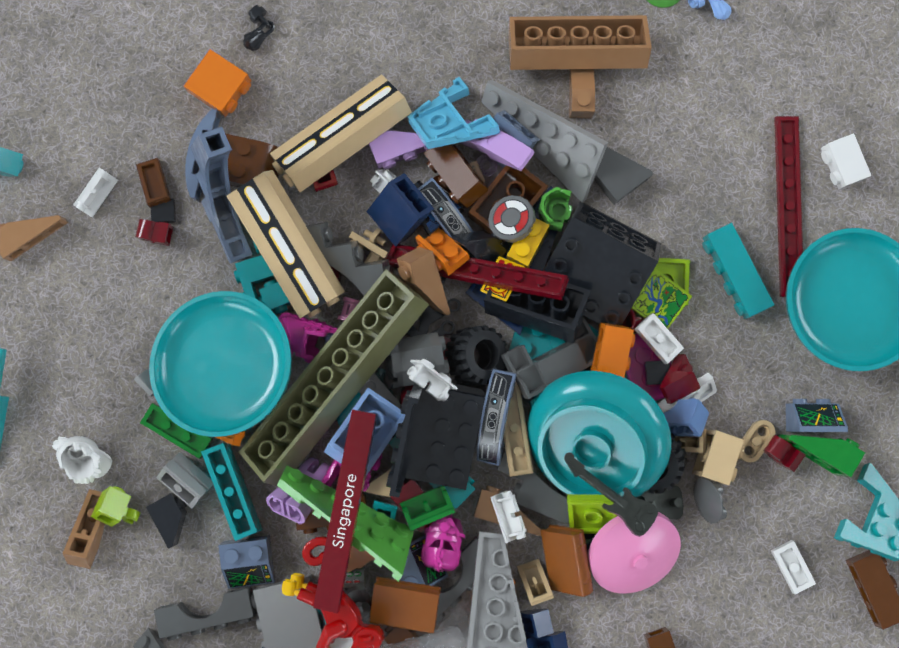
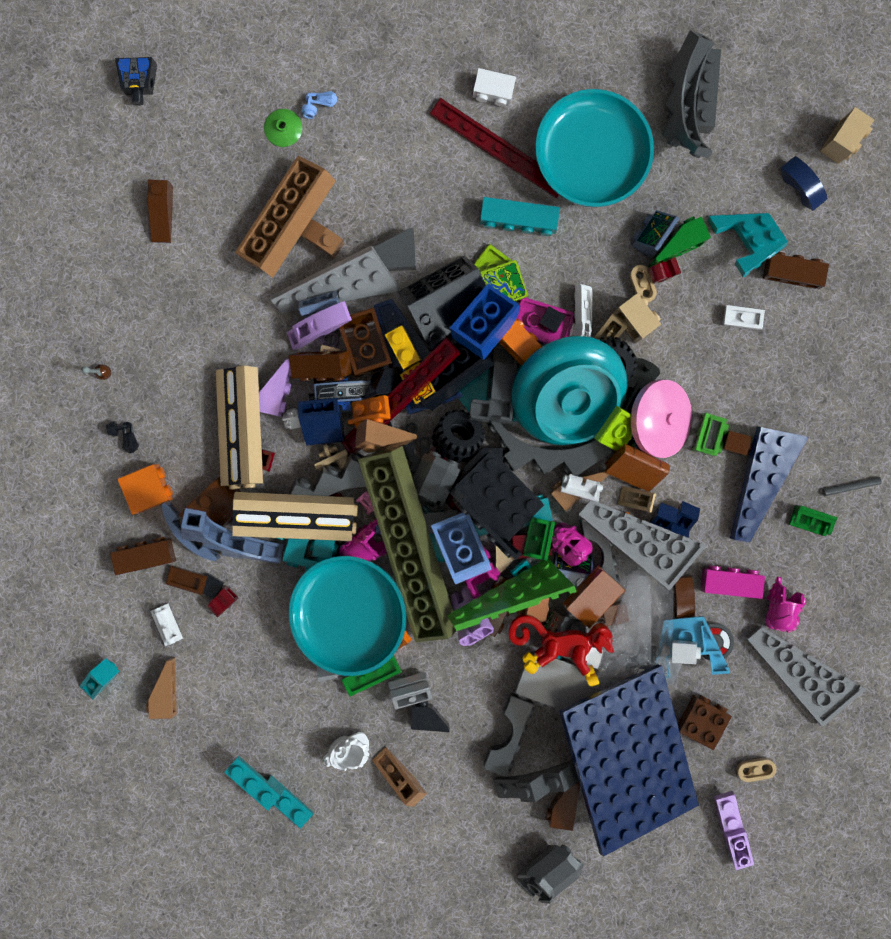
camera: 55 degrees left, 5 degrees up
lime brick [91,486,141,527] -> none
teal brick [201,443,263,541] -> none
sand blue slope [218,535,275,589] -> none
dark red tile [313,409,378,613] -> none
medium azure wing [407,77,500,149] -> none
white hinge [407,359,458,402] -> none
slope [477,369,517,466] -> none
tile [488,195,536,243] -> none
tan tile [503,382,534,477] -> none
bright green hair [538,187,572,232] -> none
pearl dark grey piece [564,452,658,537] -> none
white plate [634,313,684,364] -> none
dark red slope [659,354,700,404] -> none
medium blue arch [664,398,709,437] -> none
dark grey dish [693,478,727,524] -> none
none -> reddish brown brick [110,537,176,576]
none -> blue brick [450,284,520,360]
none -> bright green window [691,413,729,456]

